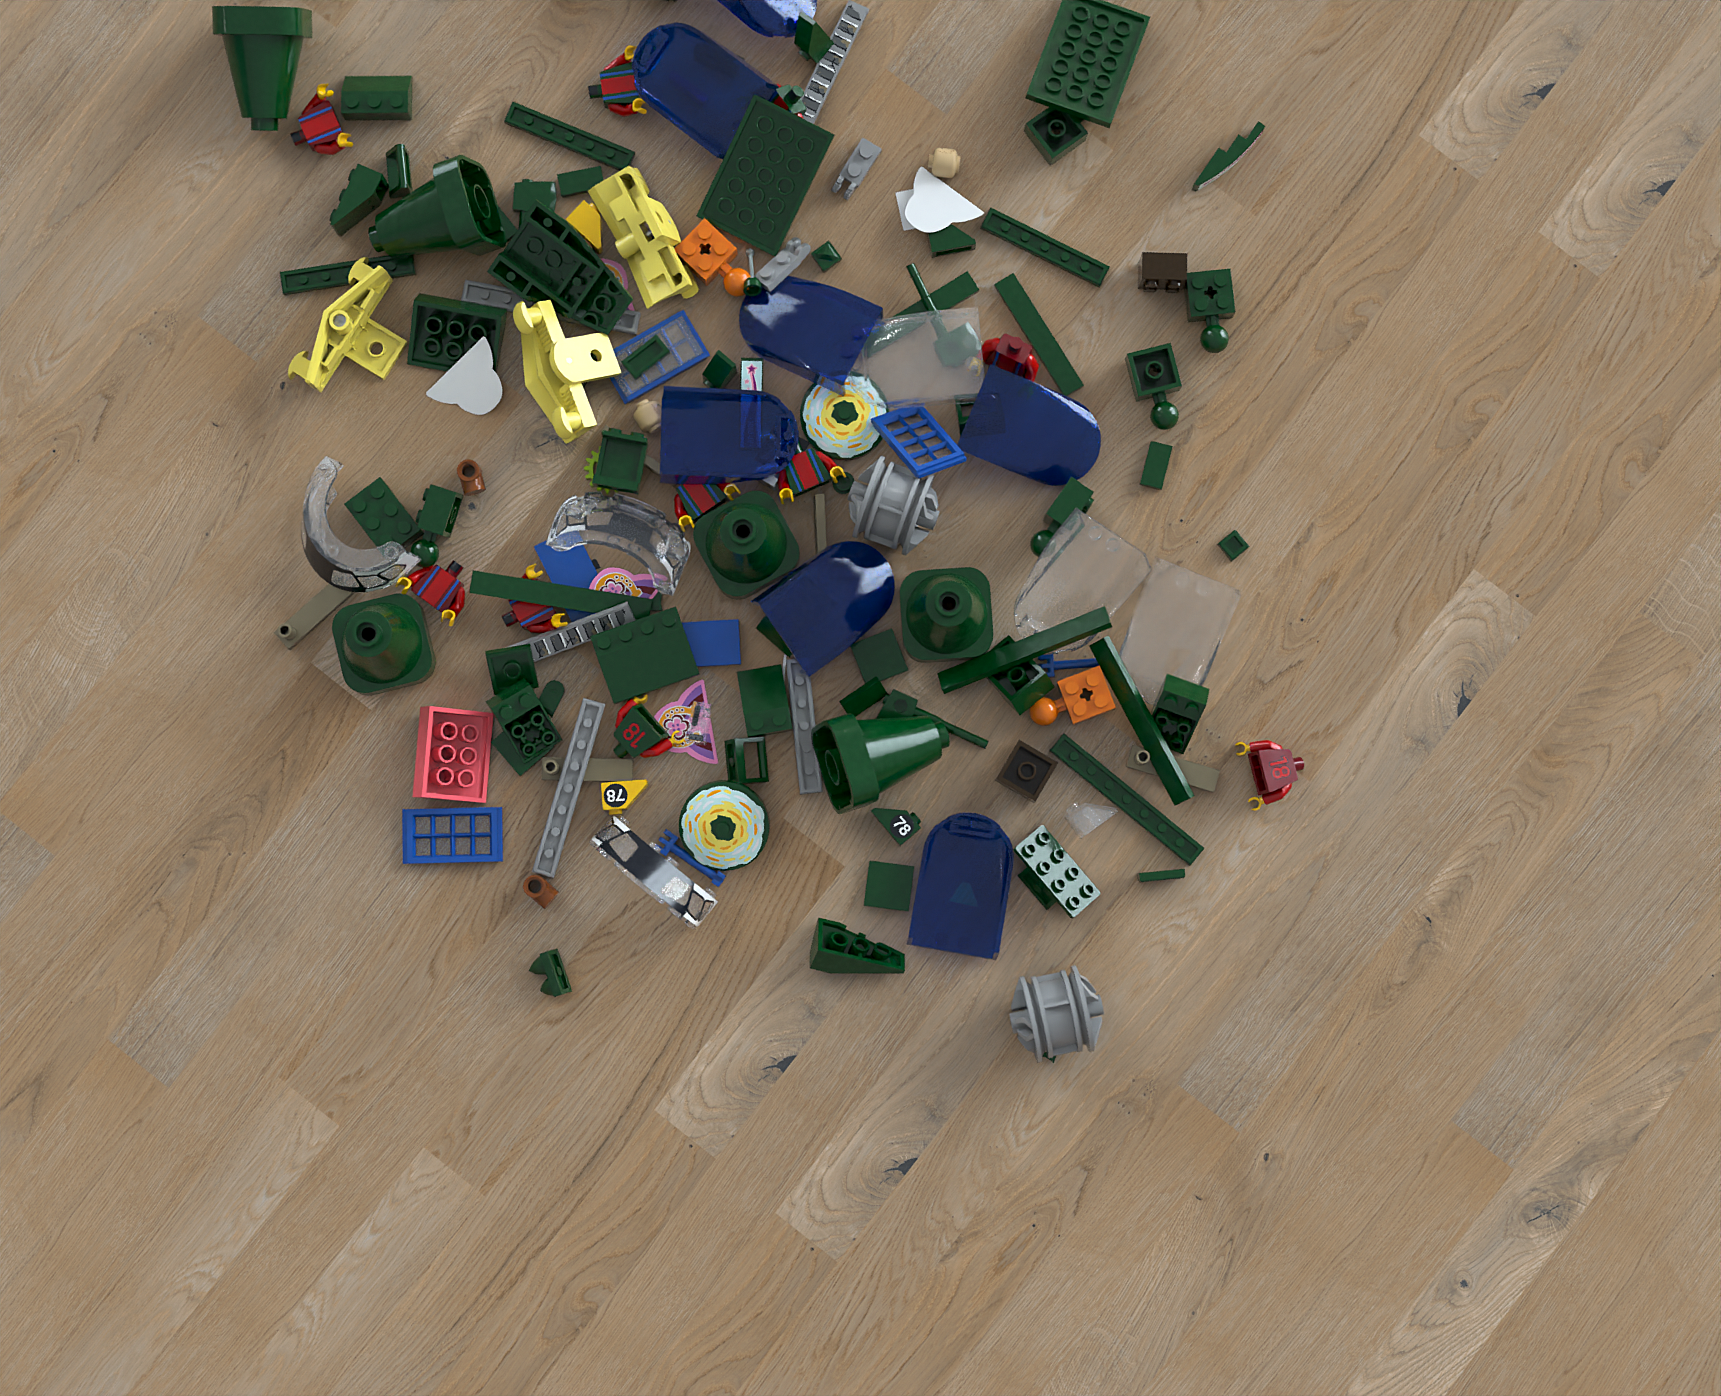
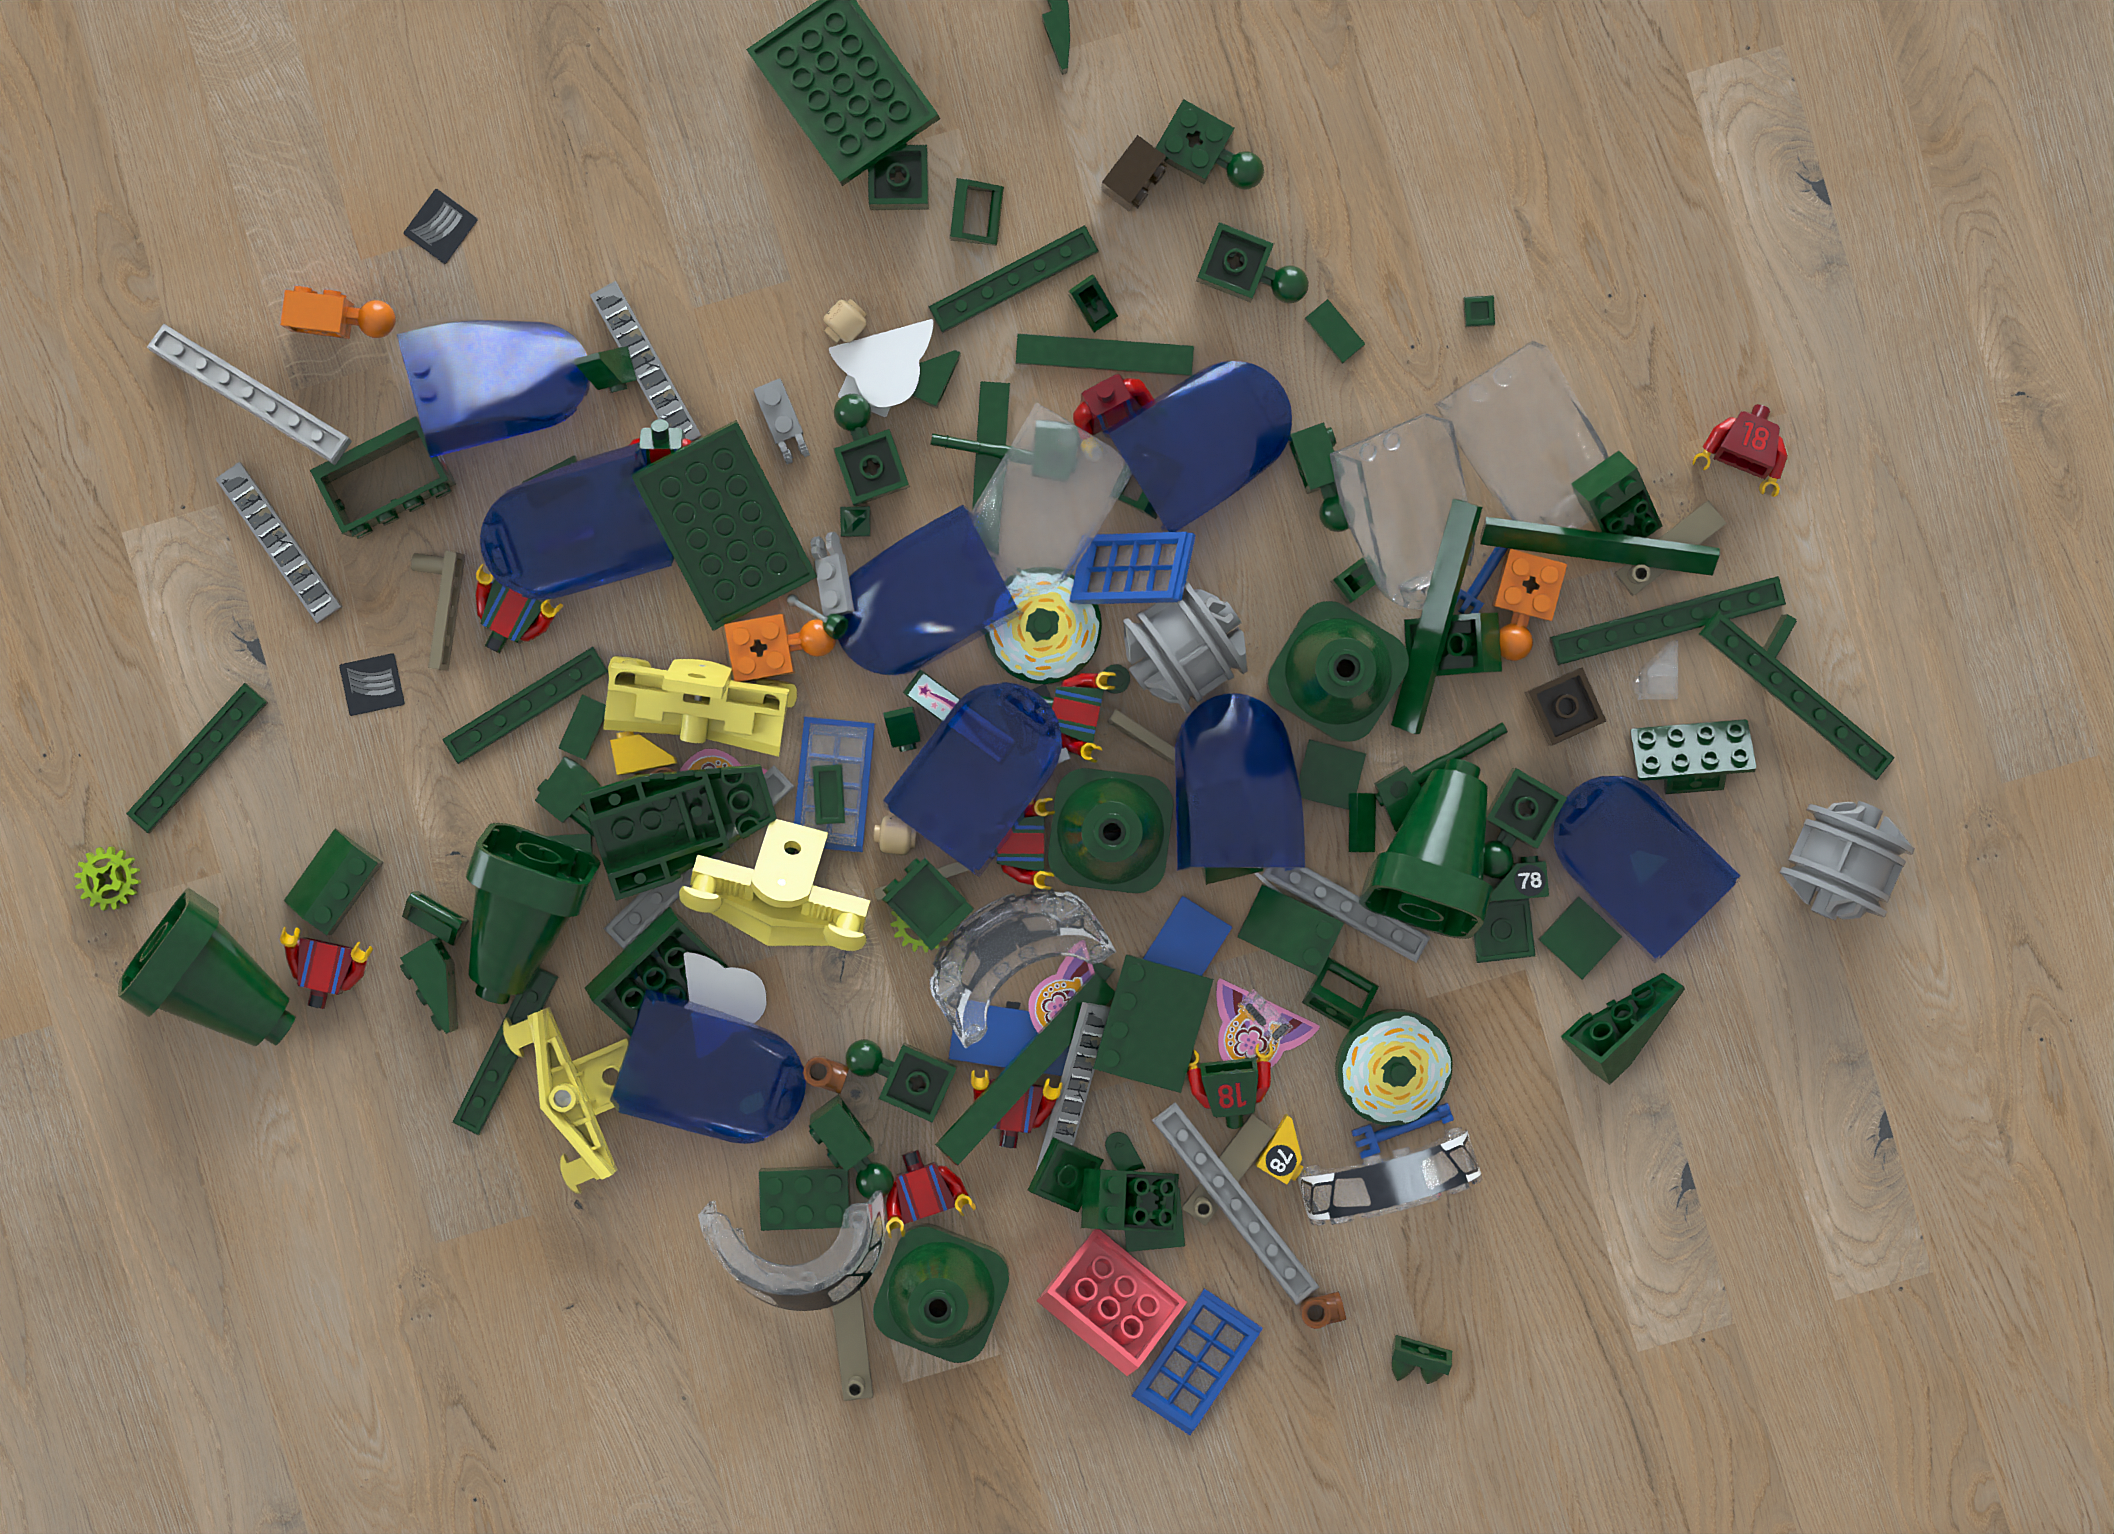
camera: 60 degrees left, 5 degrees up
none -> black sticker [339,653,405,716]
none -> dark tan piece [411,551,465,671]
none -> clear blue windscreen [610,989,806,1144]
none -> dark green brick [833,394,910,507]
none -> dark green brick [845,1039,958,1123]
none -> dark green tile [950,178,1004,246]
none -> dark green slope [1068,274,1118,333]
none -> dark green slope [1330,554,1385,605]
none -> dark green tile [1473,898,1536,963]
none -> dark green brick [1483,768,1567,878]
none -> dark green tile [1699,611,1895,780]

